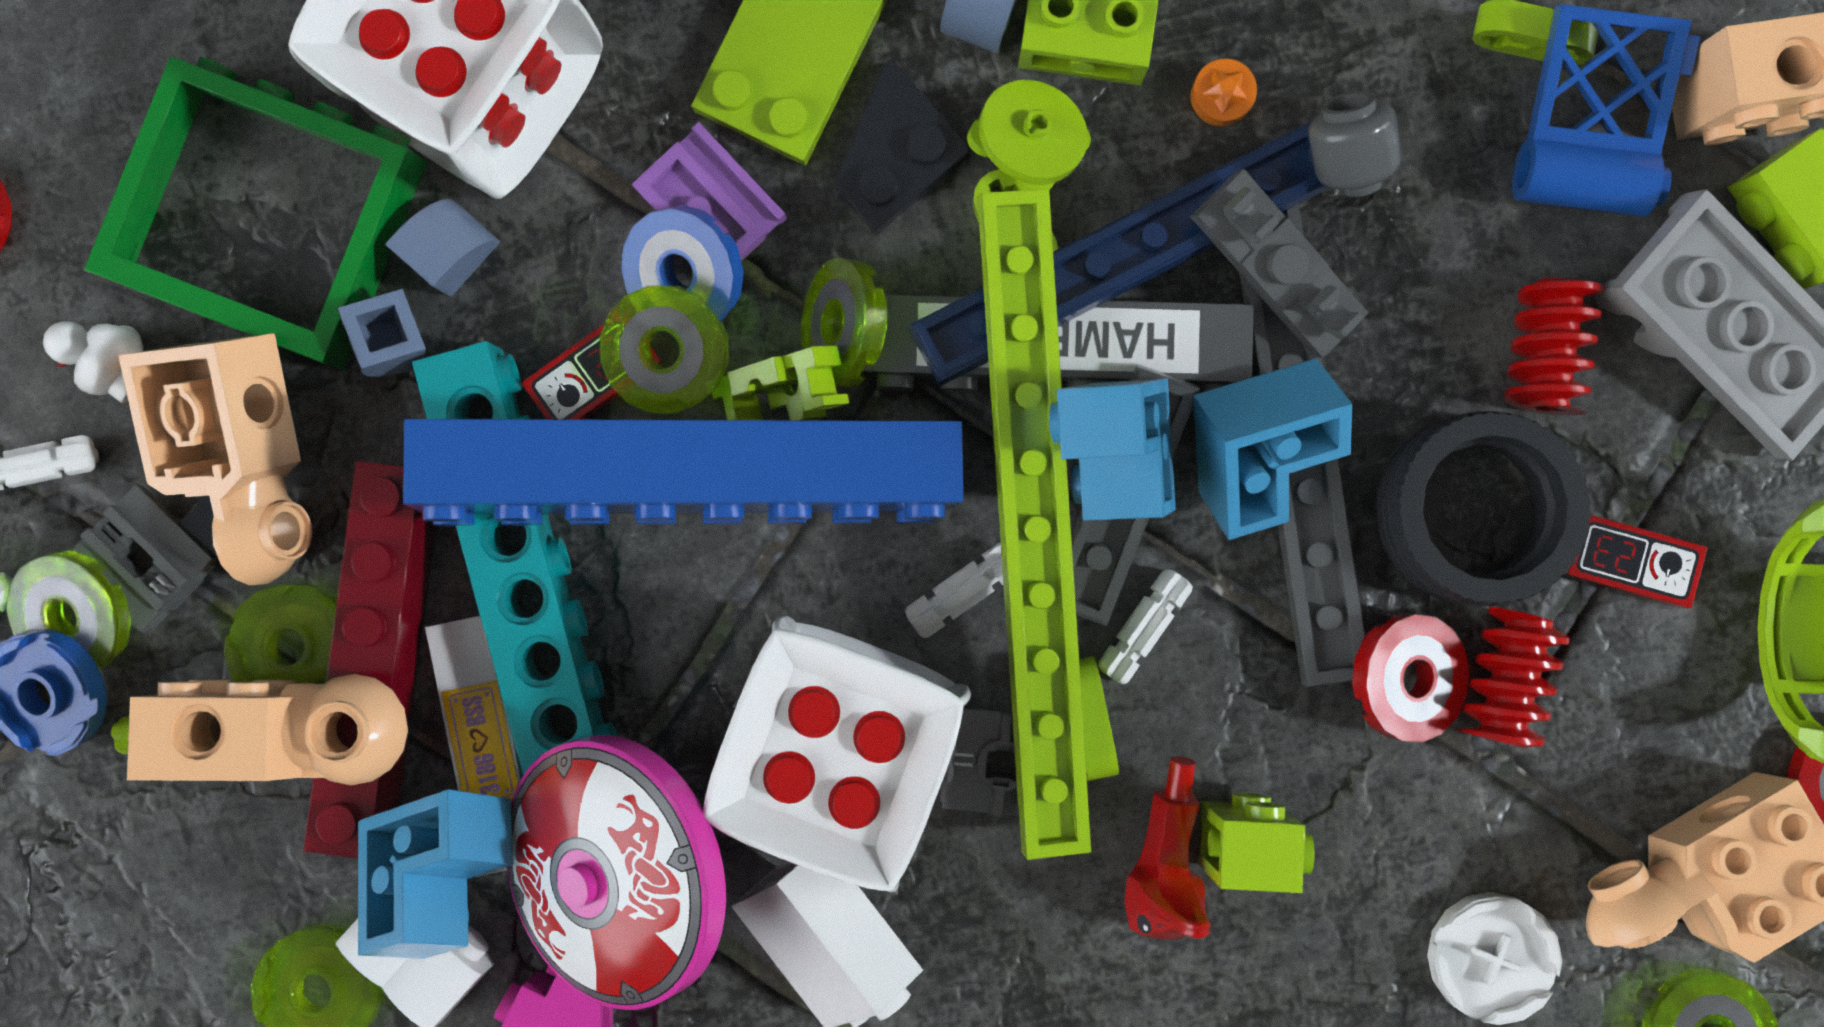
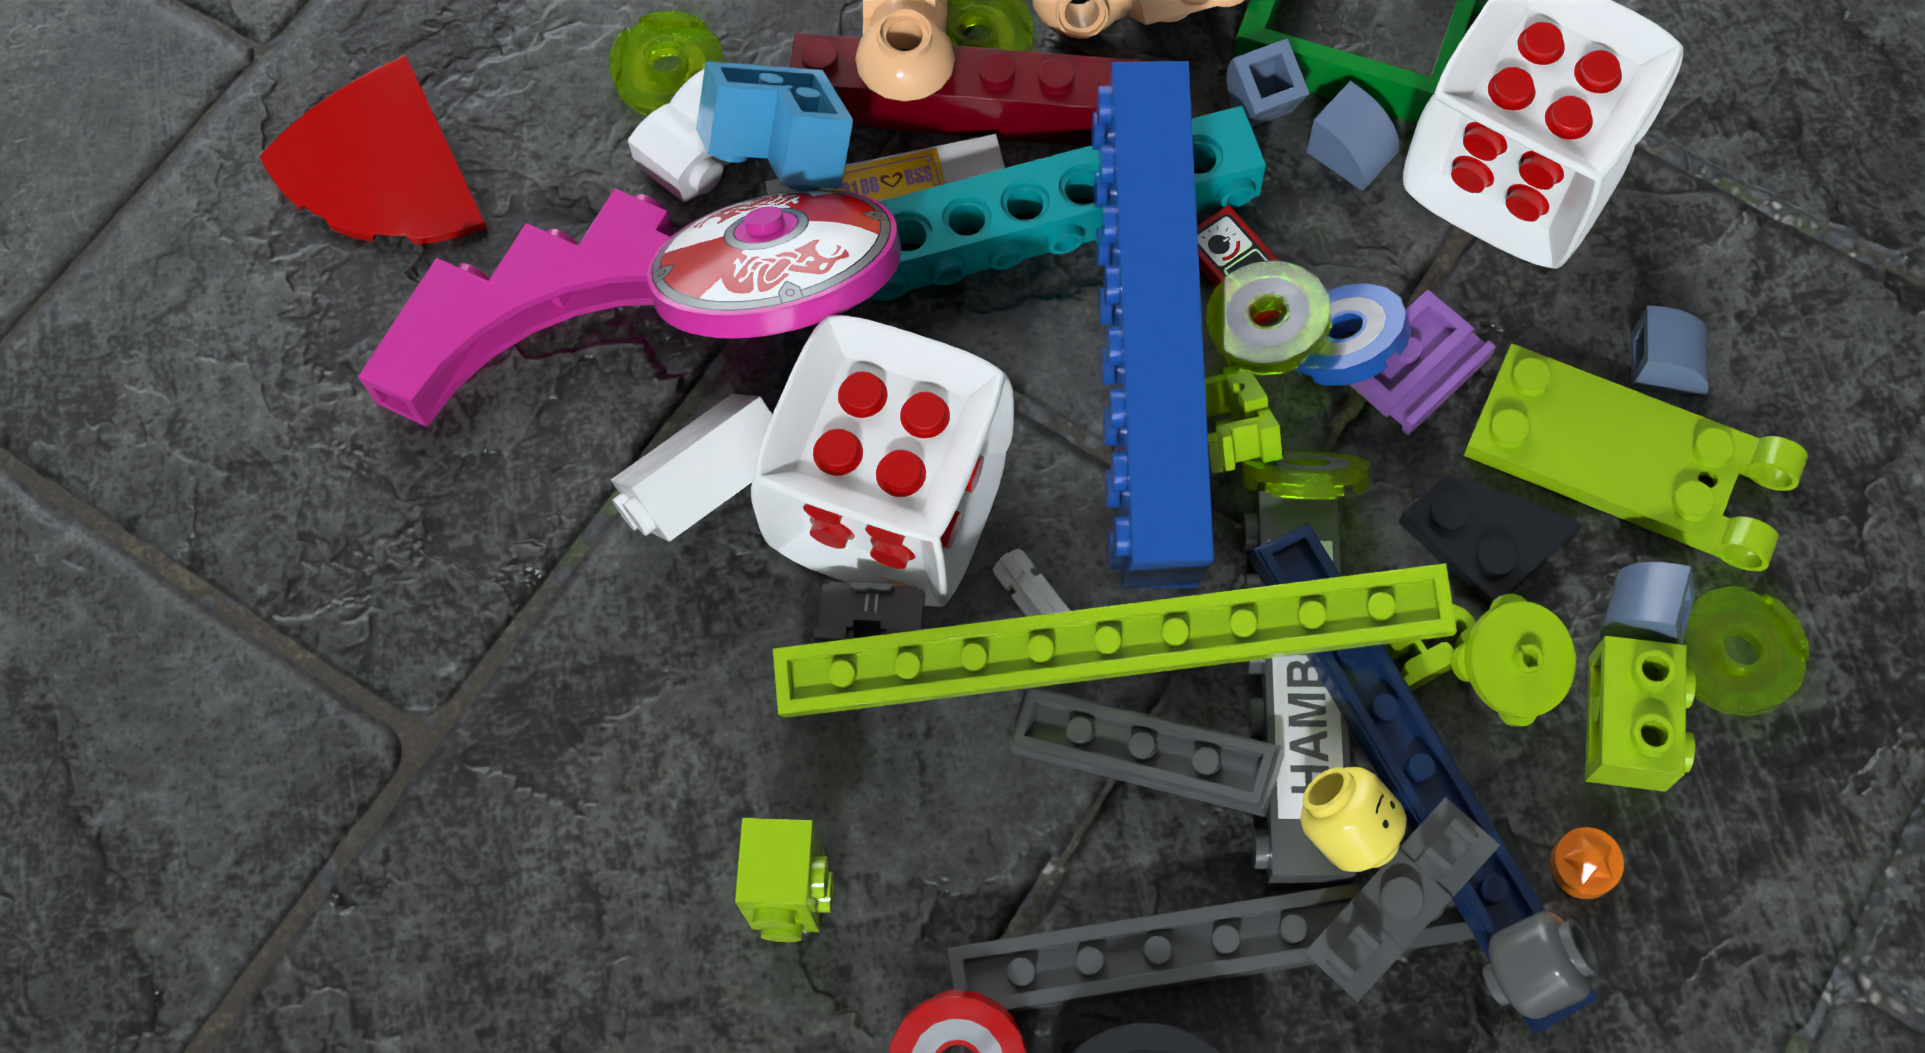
camera: 80 degrees right, 20 degrees down
dark azure brick [1049,378,1176,520] -> none
lime beam [1079,656,1119,781] -> none
white axle [1098,569,1193,685] -> none
red animal [1124,756,1211,940] -> none
dark azure brick [1193,358,1352,540] -> none
none -> light yellow head [1300,767,1407,872]

